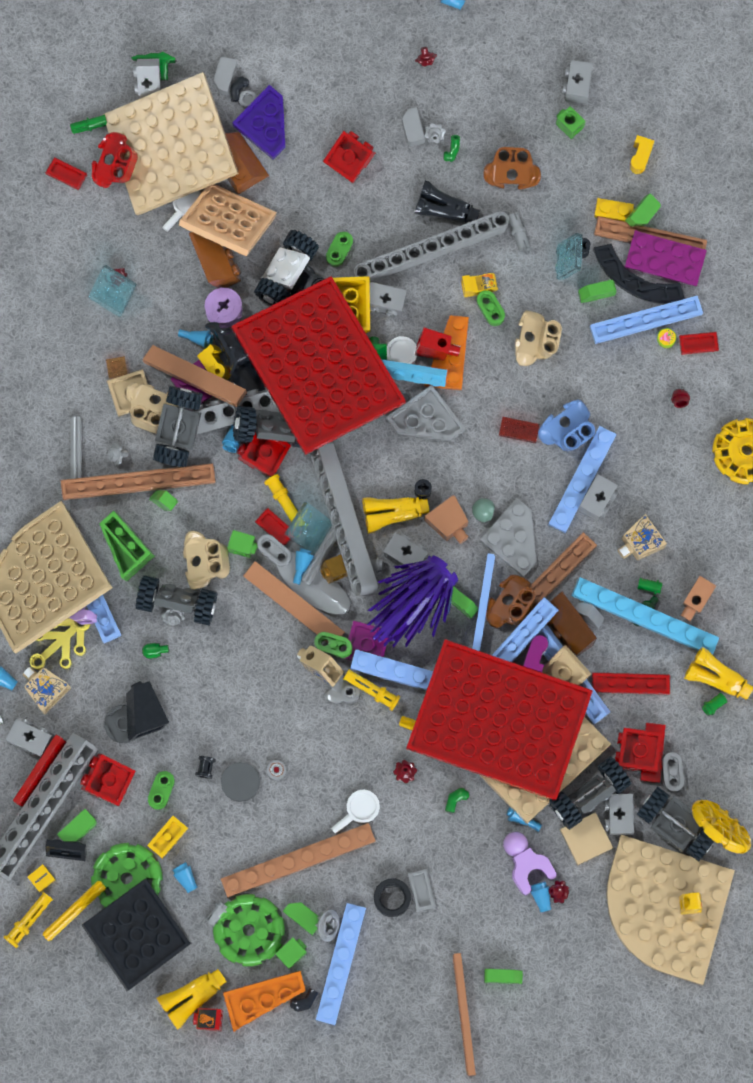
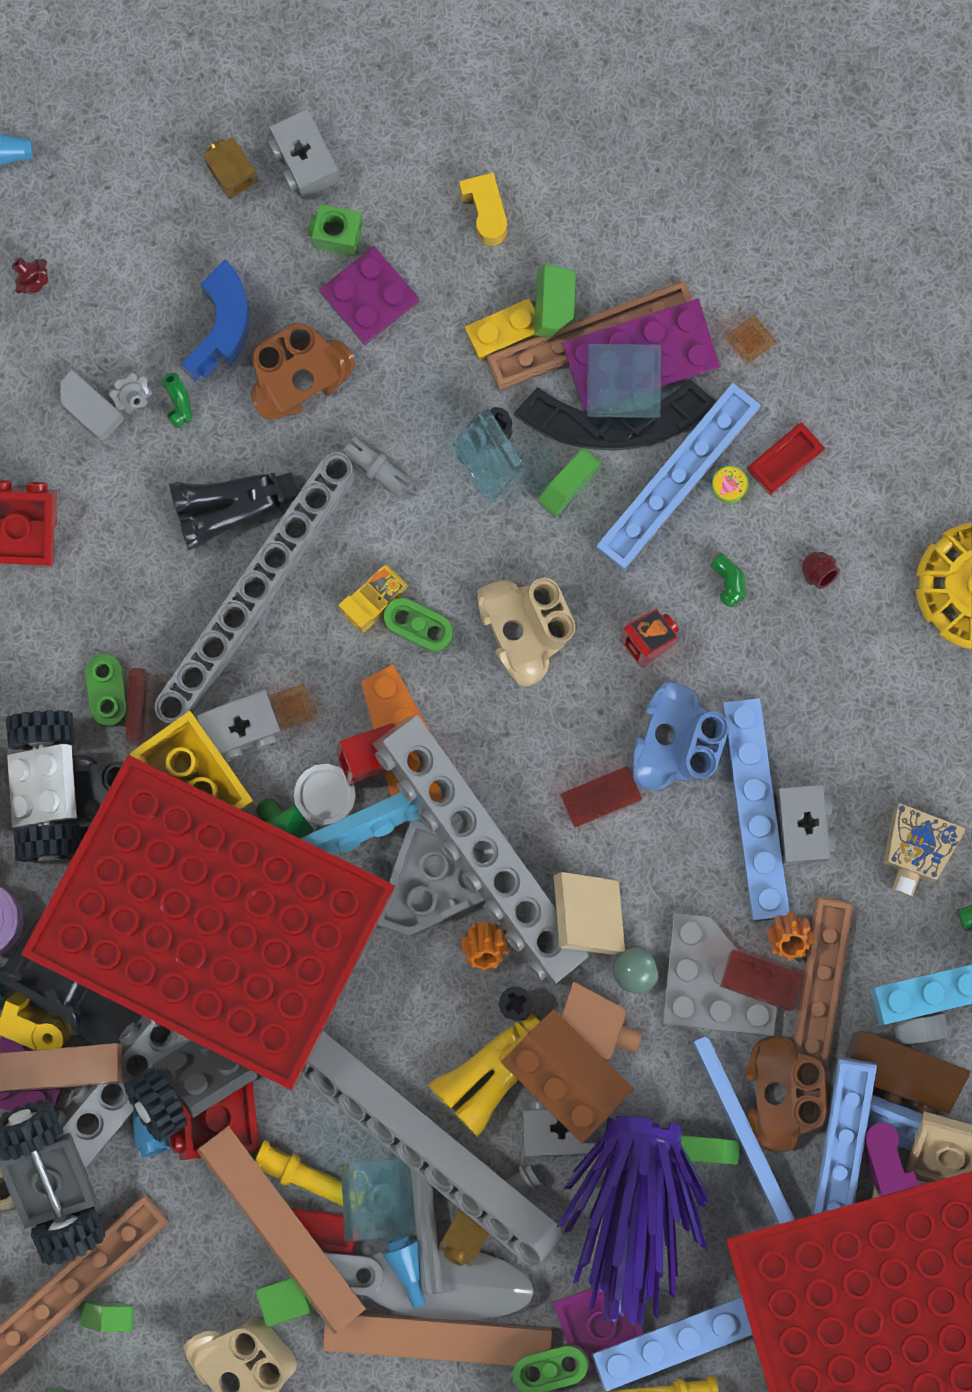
camera: 30 degrees left, 5 degrees up
none -> clear red tile [125,668,149,746]
none -> blue arch [181,259,250,382]
none -> nougat tile [197,1126,366,1334]
none -> pearl gold brick [203,136,259,200]
none -> clear orange tile [270,684,316,731]
none -> magenta plate [319,246,419,346]
none -> light grey brick [372,715,589,984]
none -> orange gear [461,921,508,971]
none -> dark orange slope [501,1009,634,1144]
none -> tan tile [553,872,625,955]
none -> clear light blue plate [587,344,661,418]
none -> slope [620,609,679,669]
none -> green arm [710,553,746,607]
none -> clear red plate [720,950,802,1011]
none -> clear orange tile [725,314,776,366]
none -> orange gear [766,912,815,961]

